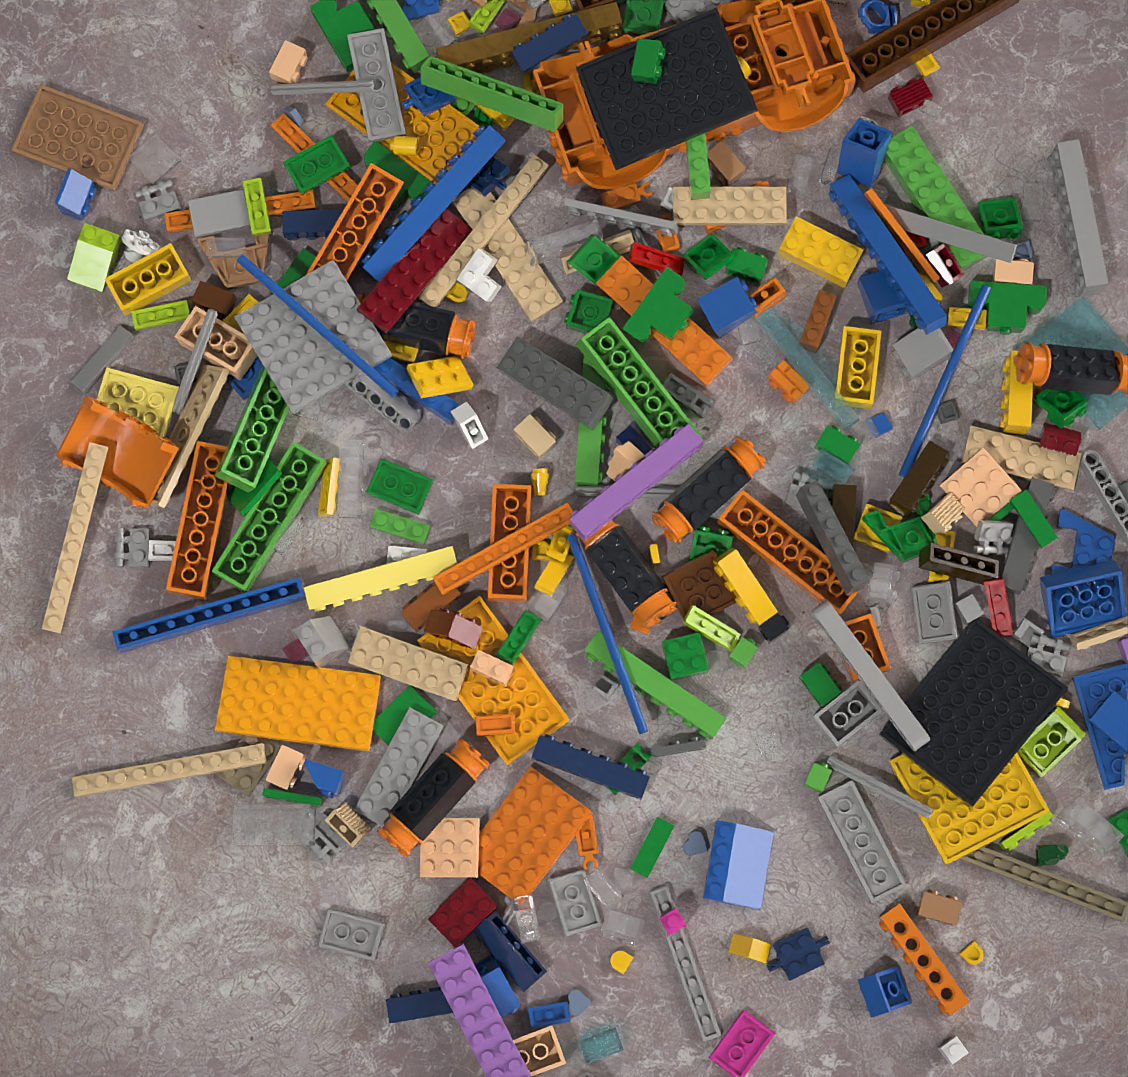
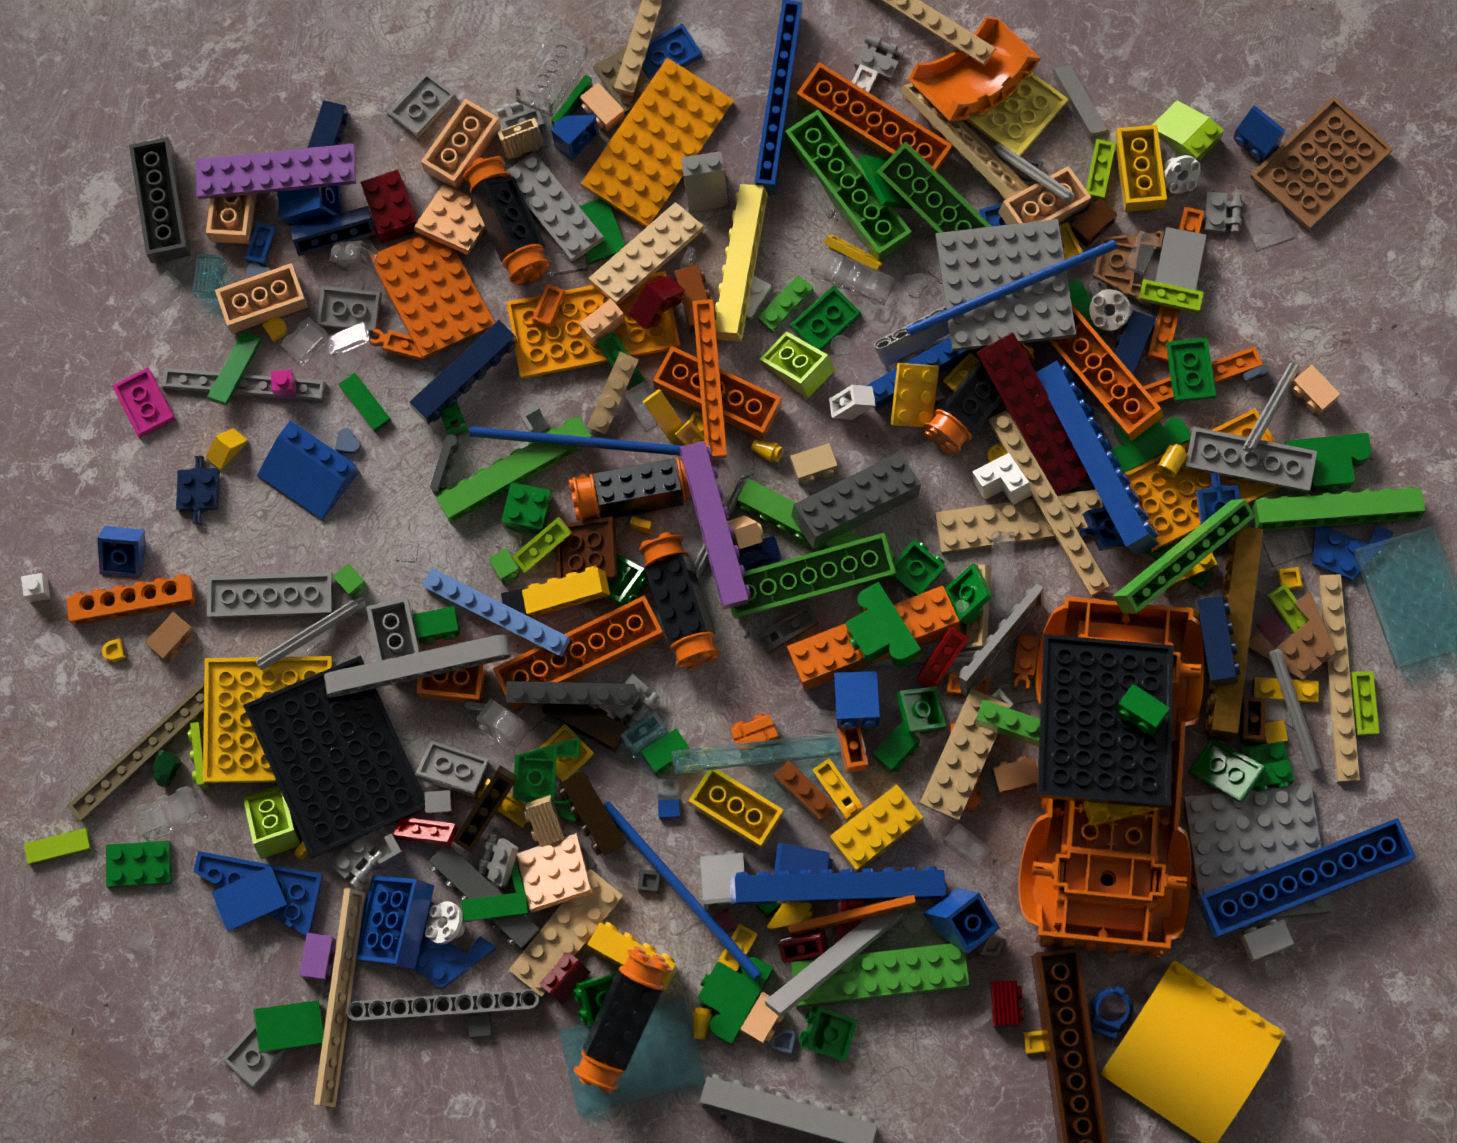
camera: 120 degrees right, 5 degrees down
none -> green tile [207,331,262,406]
none -> light nougat brick [215,263,308,334]
none -> light nougat brick [421,99,501,190]
none -> medium blue plate [423,568,571,657]
none -> white plate [425,901,465,944]
none -> tan plate [587,351,639,435]
none -> blue tile [642,23,703,82]
none -> yellow cone [692,1007,713,1040]
none -> lime slope [759,331,835,398]
none -> yellow plate [812,758,863,819]
none -> white plate [1089,289,1131,331]

